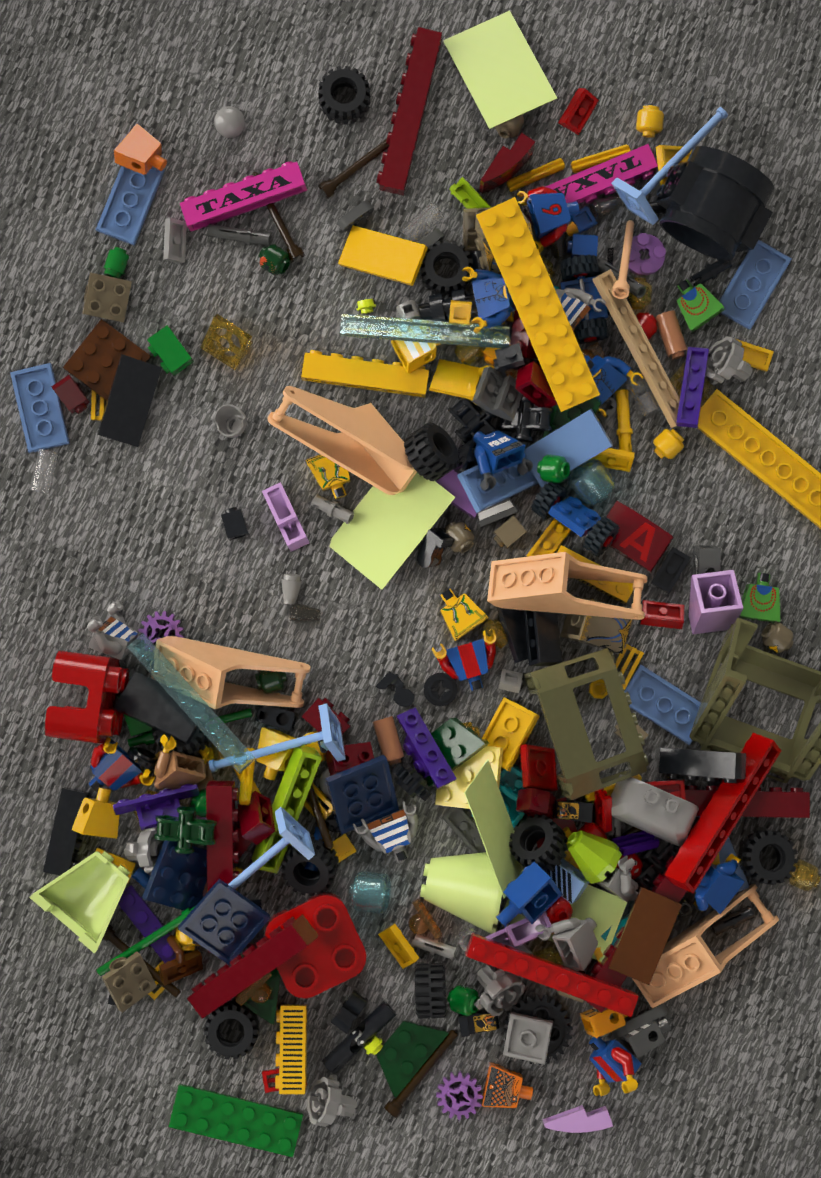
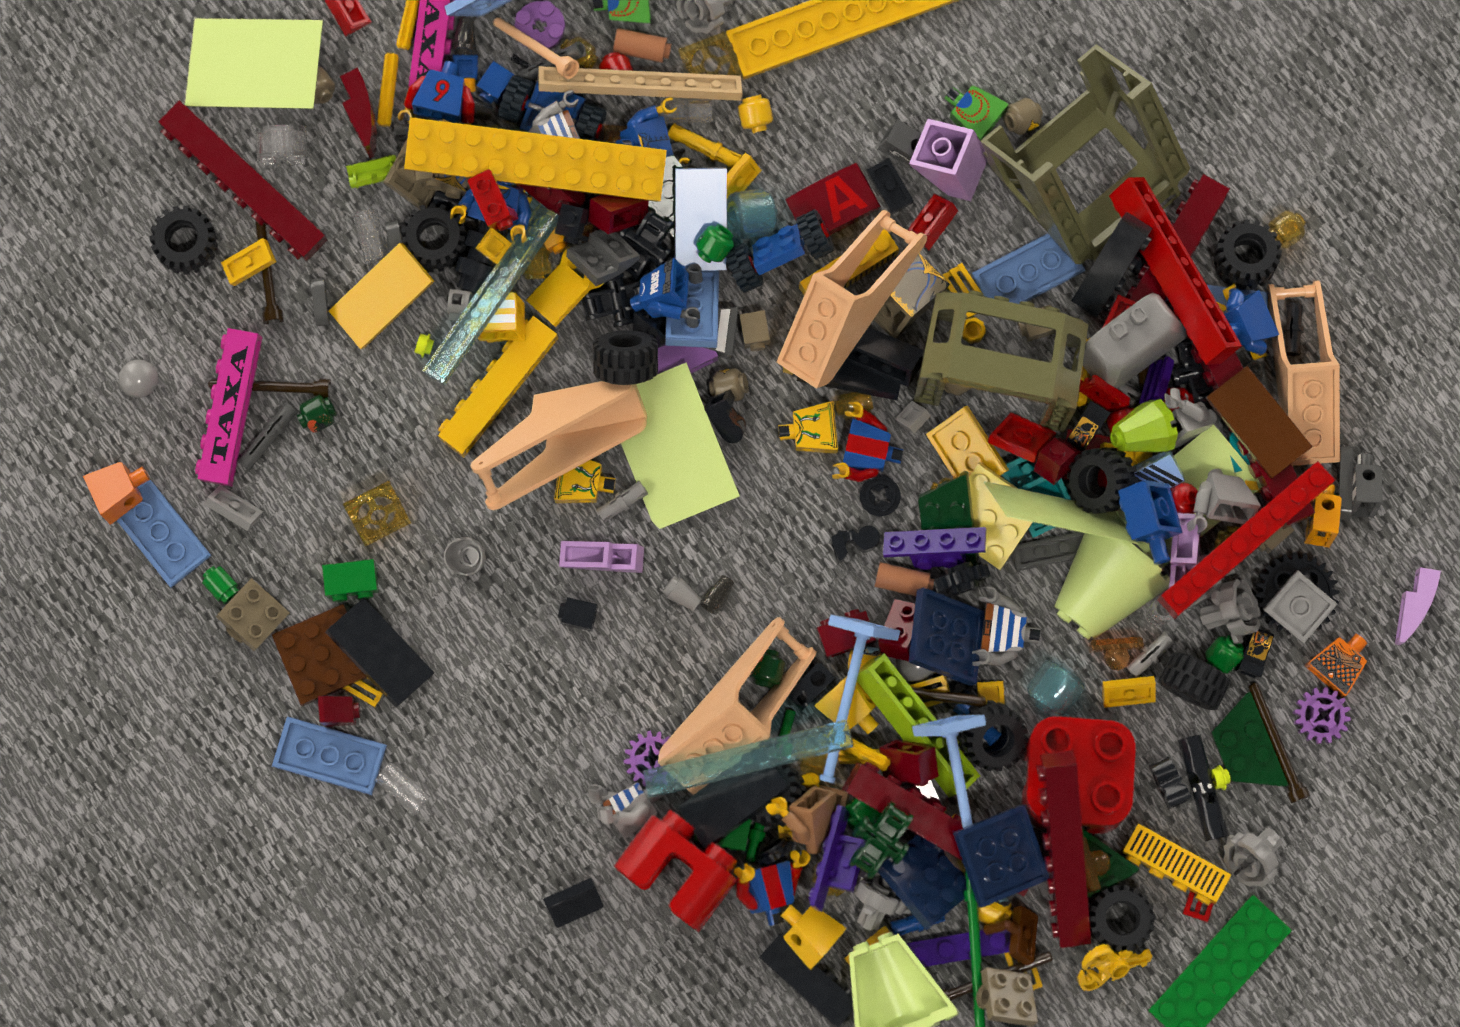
camera: 60 degrees left, 5 degrees down
yellow tile [526,518,571,557] -> none
torso [589,1037,642,1097] -> none
dark purple plate [676,347,709,428] -> none
none -> yellow plate [221,238,276,286]
none -> clear brick [255,125,308,167]
none -> red bracket [468,169,519,231]
none -> black panel [543,878,604,928]
none -> yellow animal [1077,944,1152,991]

